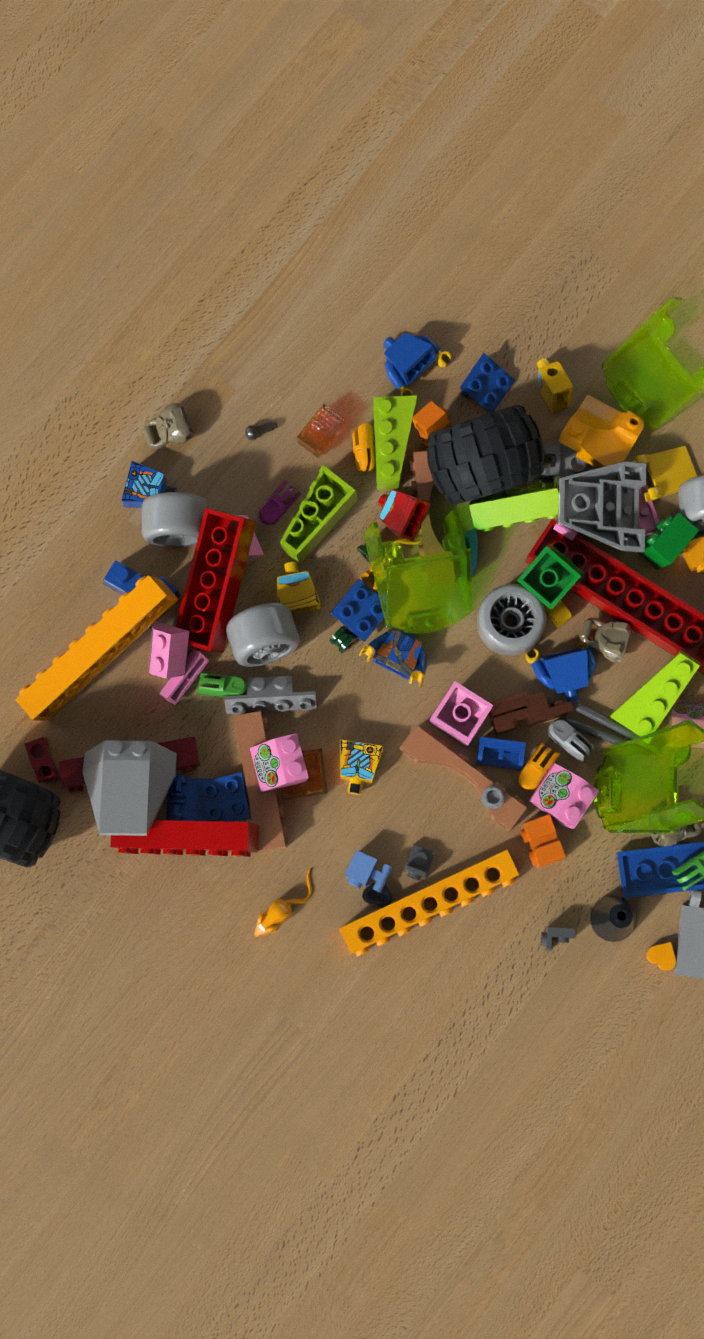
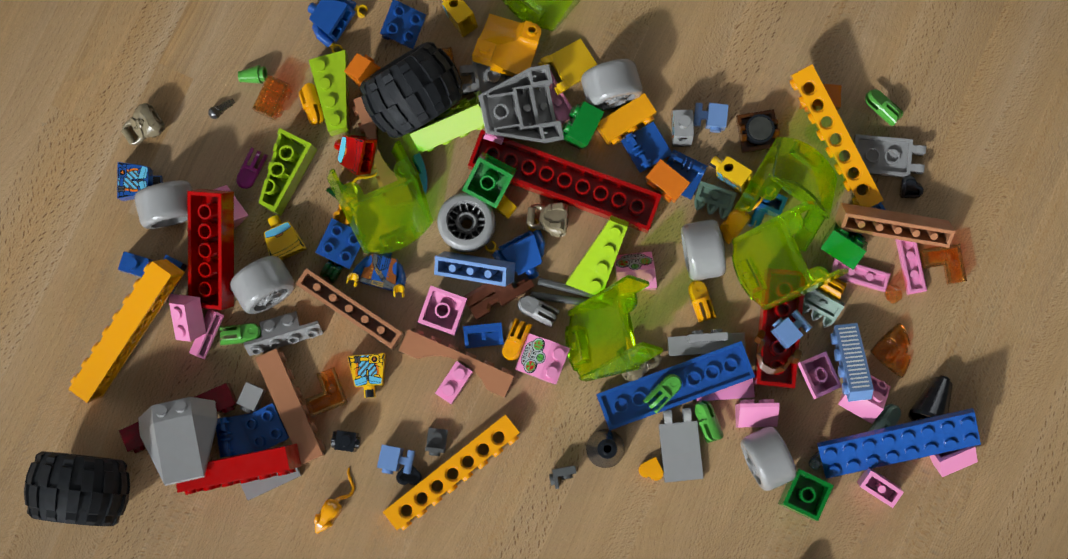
camera: 15 degrees left, 5 degrees up
dark red leg [24,737,57,783] -> none
bright pink slope [250,733,309,793] -> none
light grey plate [481,786,505,809] -> none
orange brick [520,814,566,869] -> none
none -> light grey brick [236,382,267,413]
none -> bright green cone [238,65,268,84]
none -> light grey tile [240,468,302,500]
none -> nougat brick [296,268,404,350]
none -> black brick [331,430,361,452]
none -> medium blue brick [434,251,515,287]
none -> bright pink brick [435,361,473,404]

